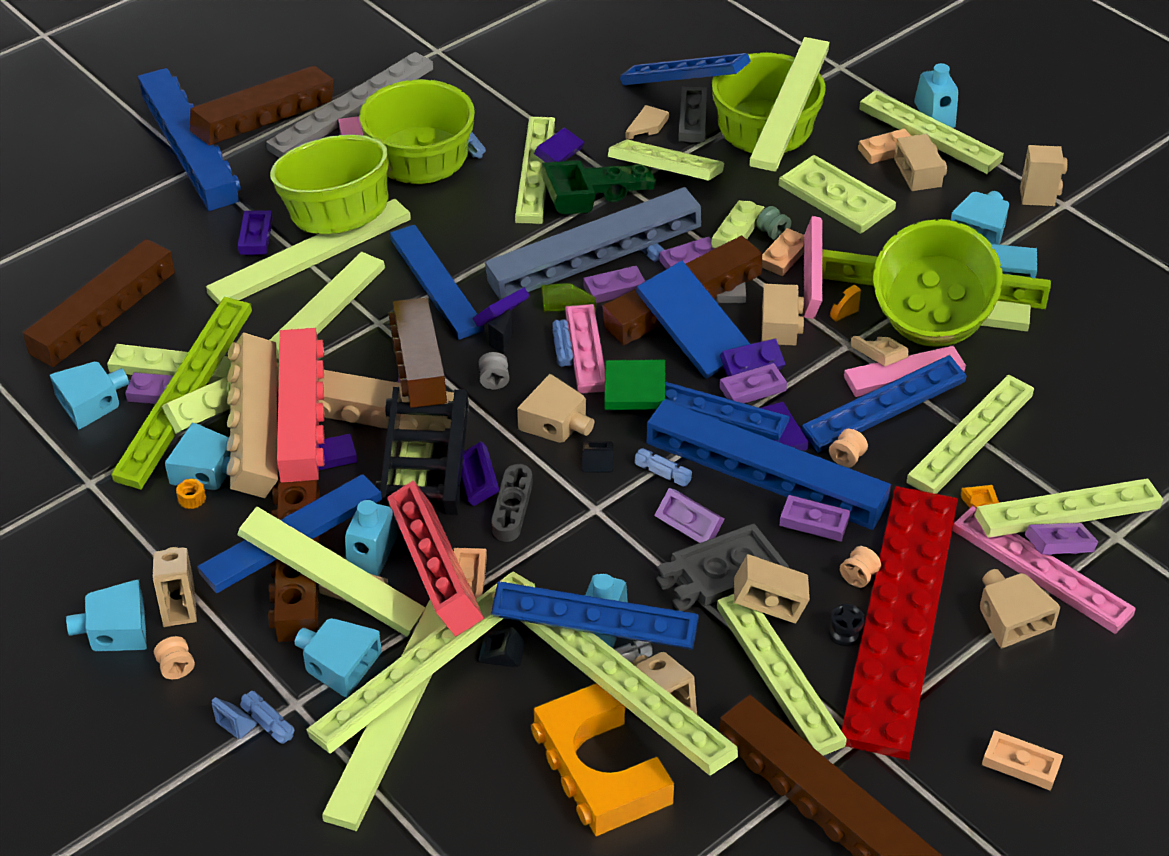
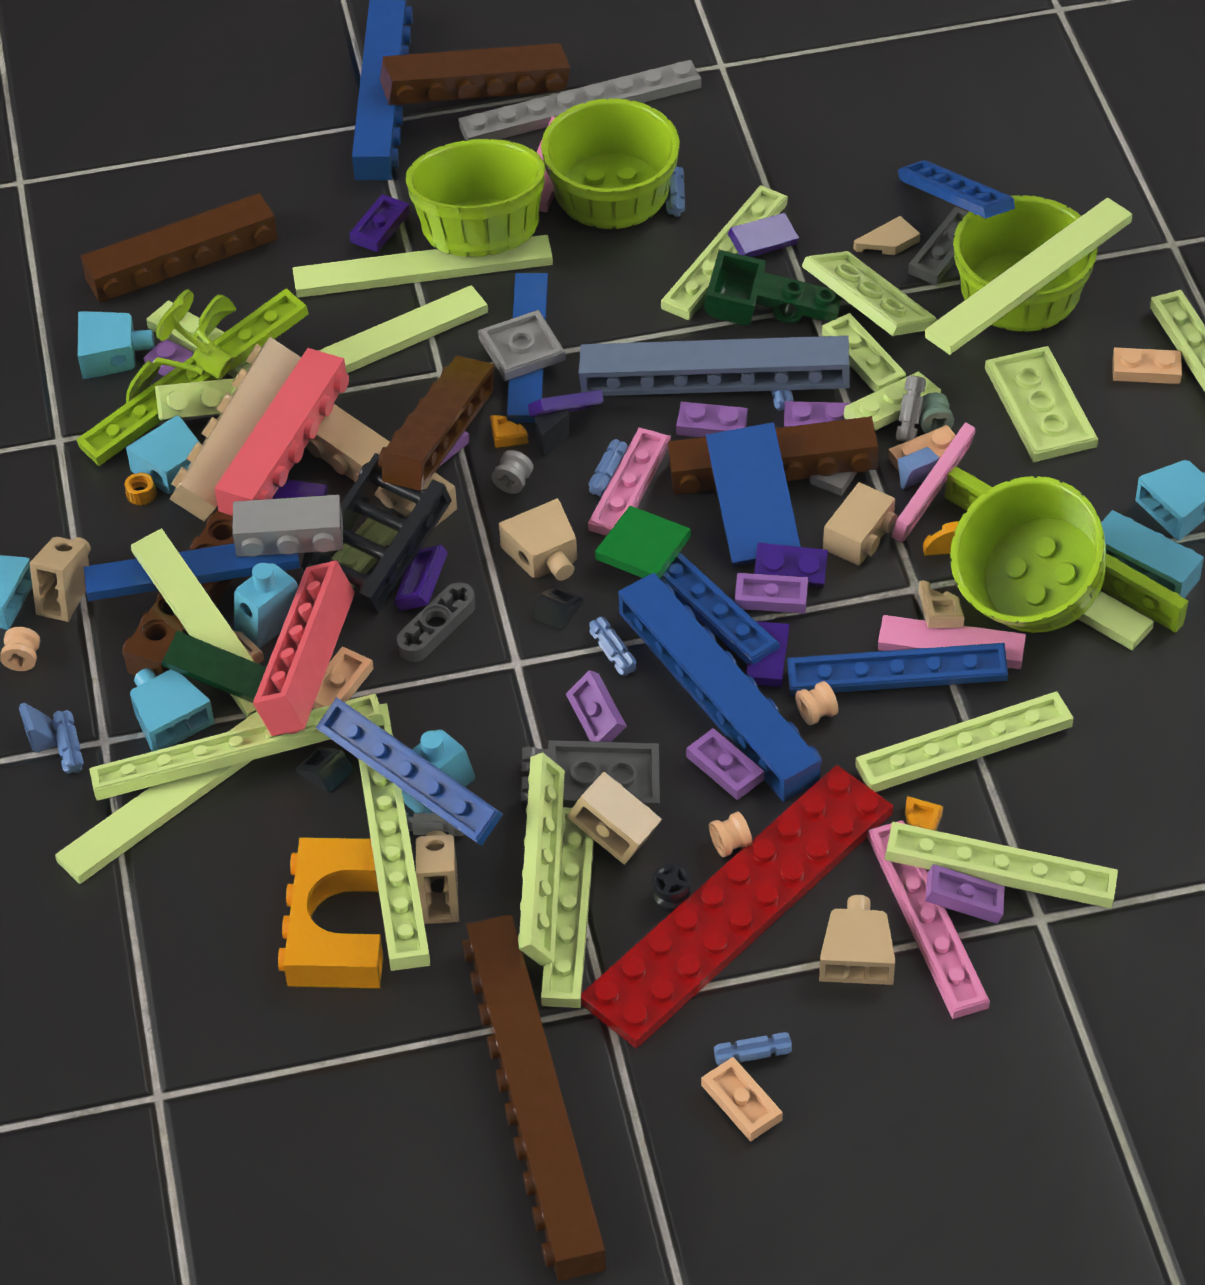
camera: 30 degrees right, 5 degrees up
clear neon green tile [541,283,596,311] -> none
tan brick [894,134,947,191] -> none
none -> lime plant [126,289,236,403]
none -> dark green tile [162,631,267,703]
none -> light grey brick [232,495,343,557]
none -> light grey tile [478,310,566,381]
none -> light orange tile [490,415,528,448]
none -> yellowish green plate [518,752,565,966]
none -> medium blue axle [714,1032,792,1066]
none -> yellowish green plate [822,313,906,392]
none -> light grey axle [896,375,926,442]
none -> medium blue slope [898,447,939,489]

